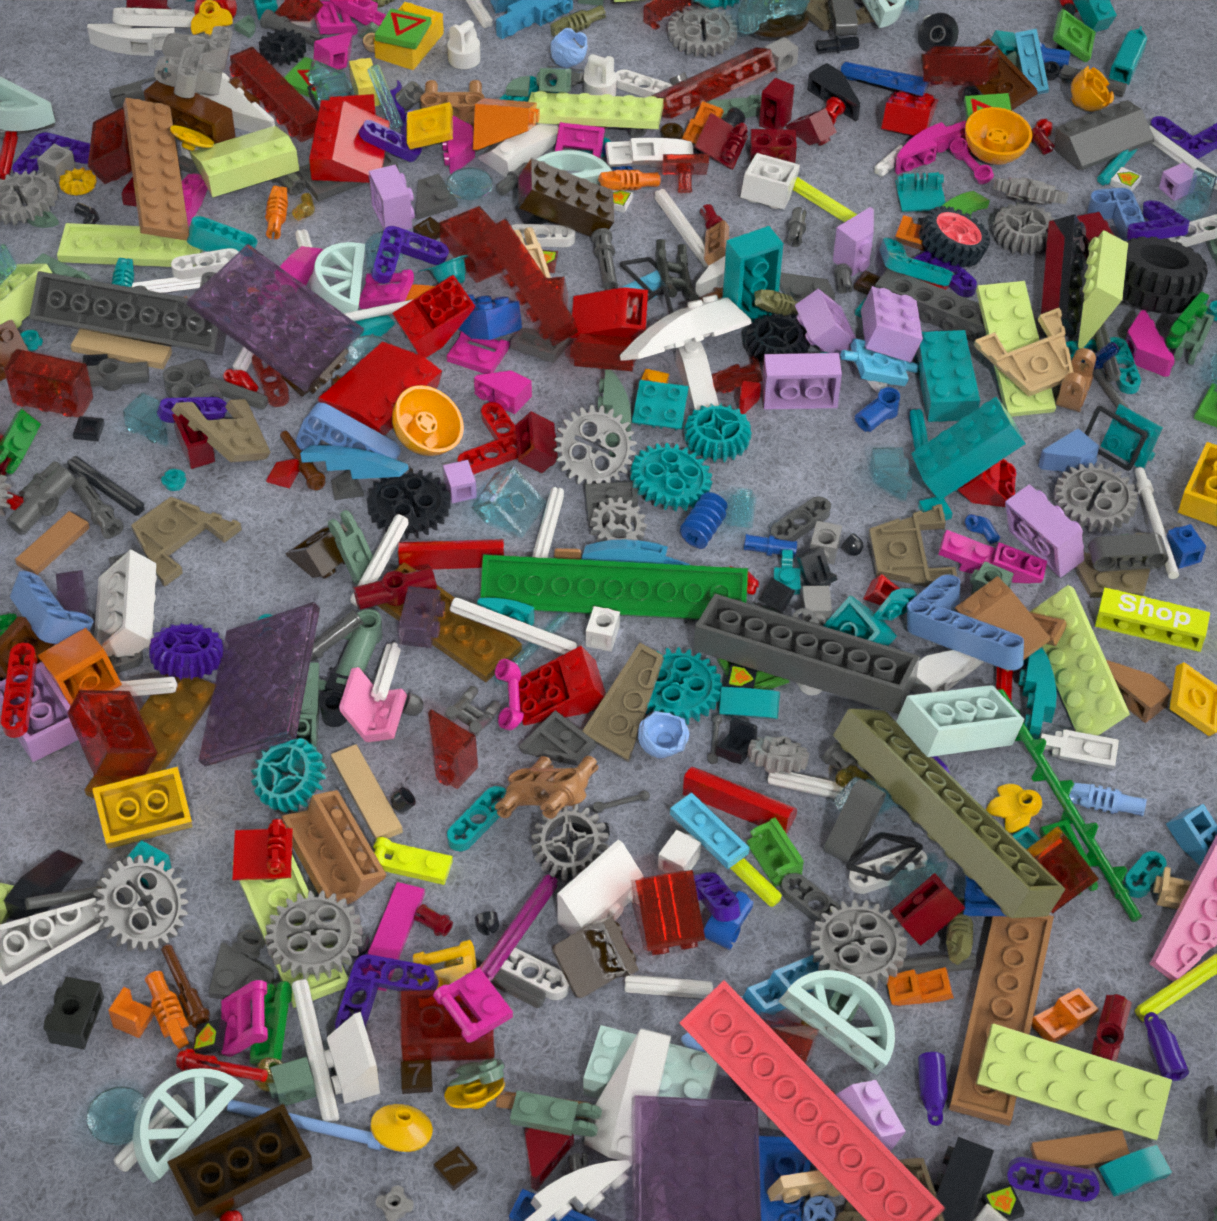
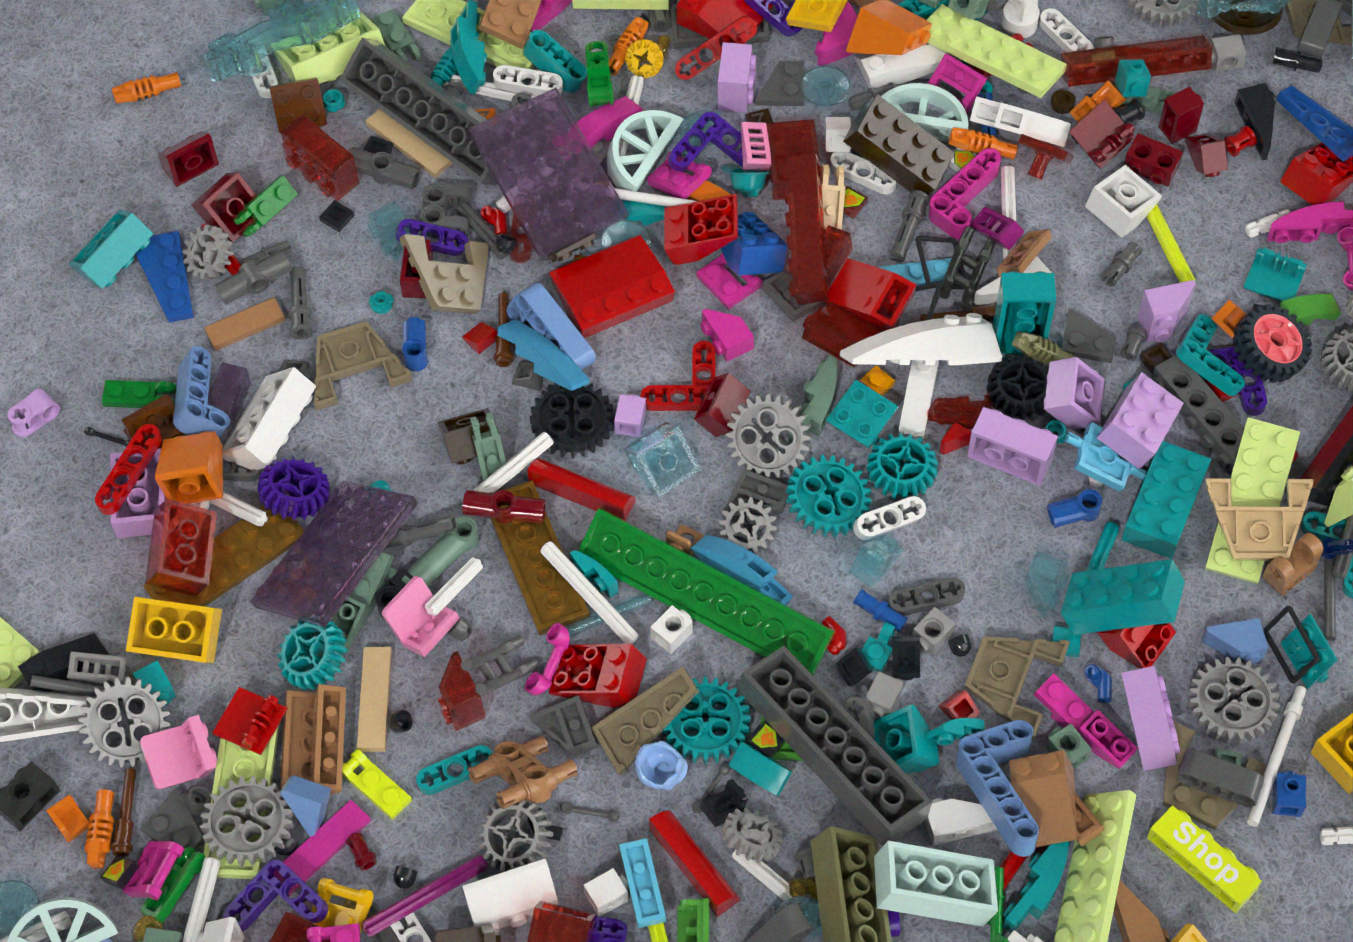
camera: 30 degrees right, 10 degrees up
black axle [67,456,145,516] -> none
red pin [176,1048,268,1082] -> none
light orange piece [392,385,464,456] -> none
clear purple brick [398,586,445,648] -> none
white axle [532,487,564,558] -> none
blue piece [680,492,728,549] -> none
dark red pin [699,204,723,230] -> none
none -> light grey slope [67,651,127,686]
none -> bright pink bracket [140,715,217,790]
none -> medium blue slope [280,775,331,837]
none -> blue piece [402,317,428,372]
none -> teal slope [450,0,487,94]
none -> black hinge [495,234,517,254]
none -> green piece [585,41,614,107]
none -> yellow gear [625,39,664,79]
none -> red beam [675,16,757,80]
none -> bright pink slope [741,122,771,171]
none -> white brick [825,117,851,152]
none -> white beam [853,496,926,540]
none -> dark pink beam [928,148,1001,239]
none -> magenta slope [970,207,1024,250]
none -> teal brick [1115,59,1151,97]

